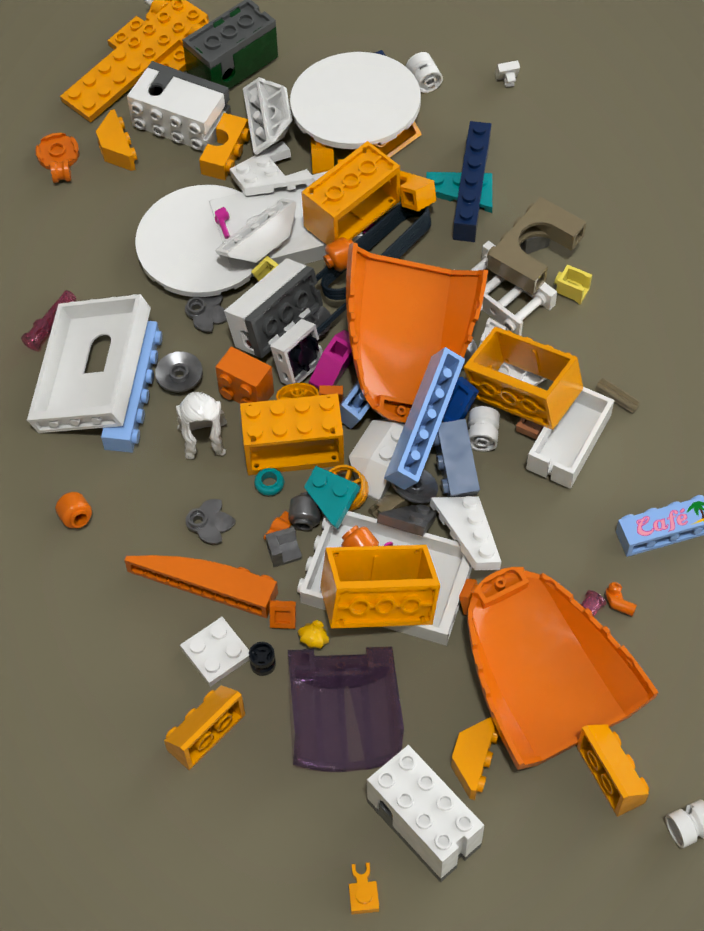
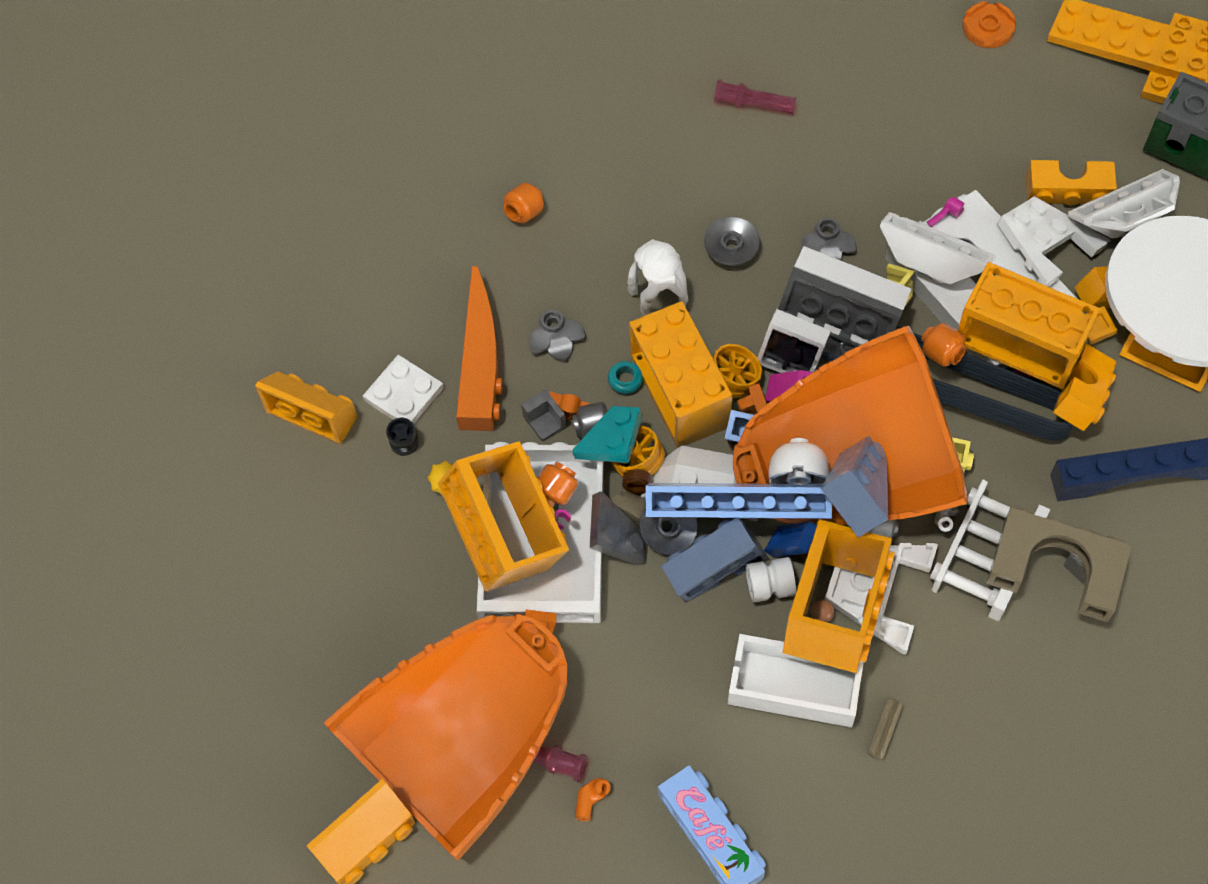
camera: 75 degrees right, 5 degrees up
white panel [27,294,151,433] -> none
orange wheel [50,159,71,183] -> none
light orange slope [96,109,137,171] -> none
light blue brick [101,321,162,453] -> none
white piece [127,61,231,151] -> none
white tile [135,185,260,297] -> none
orange brick [216,346,274,403] -> none
orange tile [270,600,296,629] -> none
clear purple windscreen [287,647,404,772] -> none
light orange plate [349,862,379,914] -> none
white piece [367,745,484,882] -> none
teal wing [426,172,493,213] -> none
white wing [430,496,501,570] -> none
light orange slope [451,717,499,800] -> none
light yellow window [554,265,592,305] -> none
none -> reddish brown tile [622,469,653,494]
none -> white cylinder [768,438,830,484]
none -> sand blue wedge [821,435,888,538]

